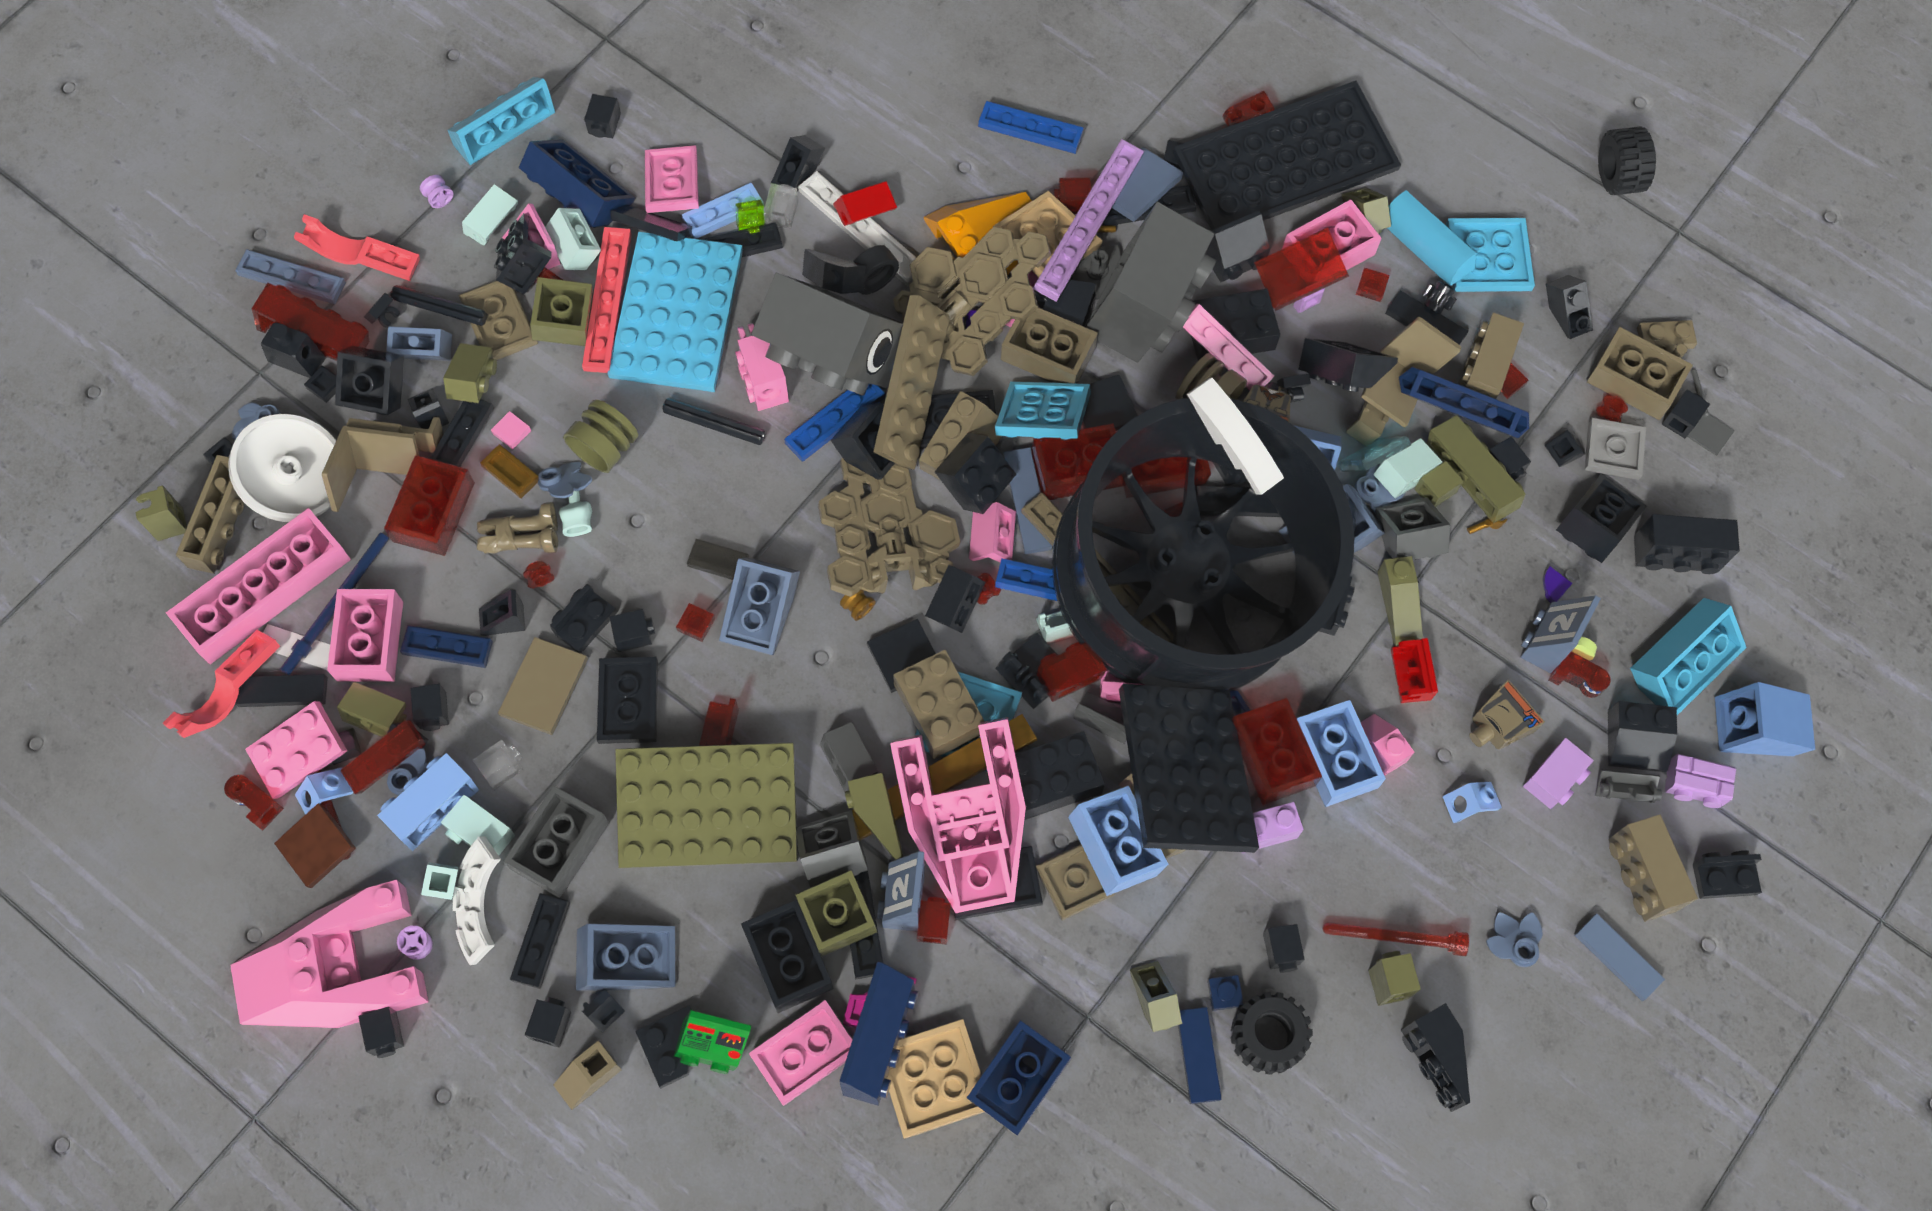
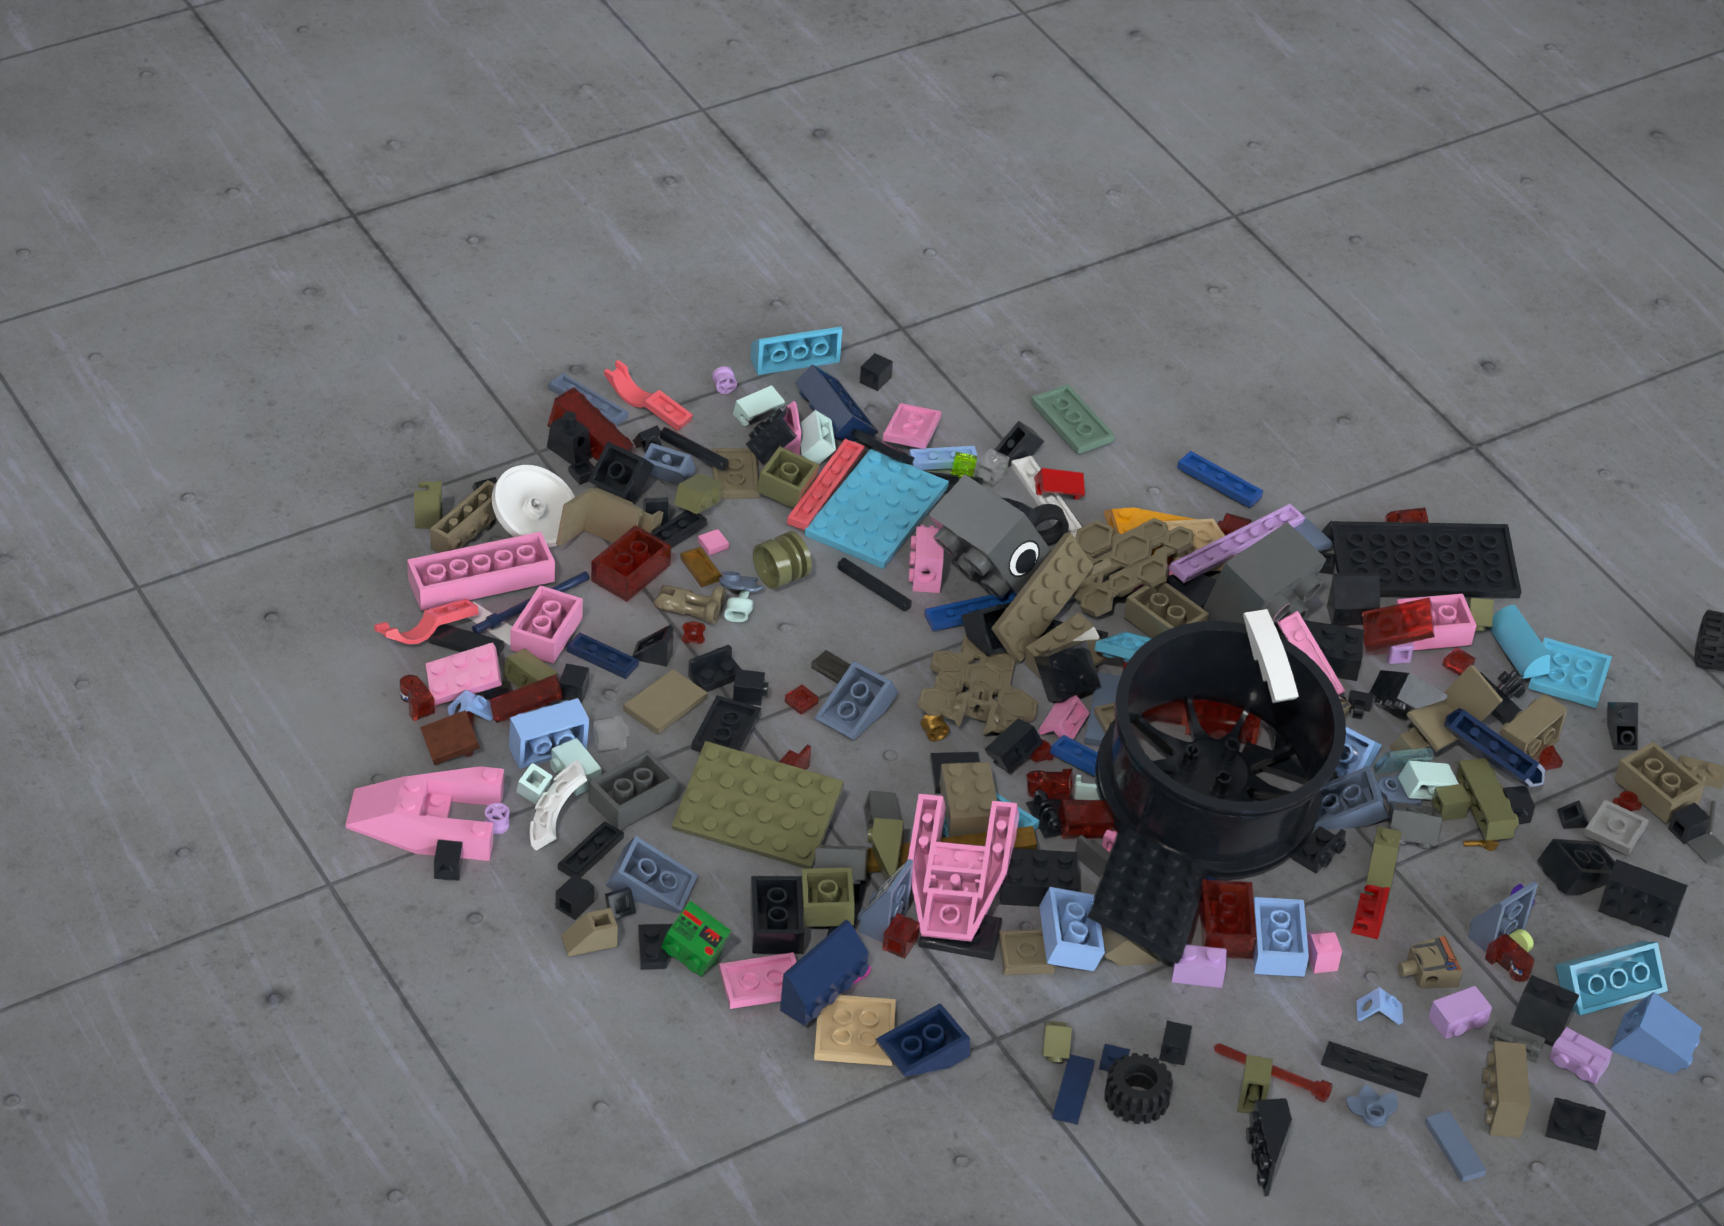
camera: 20 degrees right, 25 degrees down
none -> clear red leg [1026,769,1073,799]
none -> sand green plate [1031,384,1115,455]
none -> black tile [1321,1041,1428,1098]

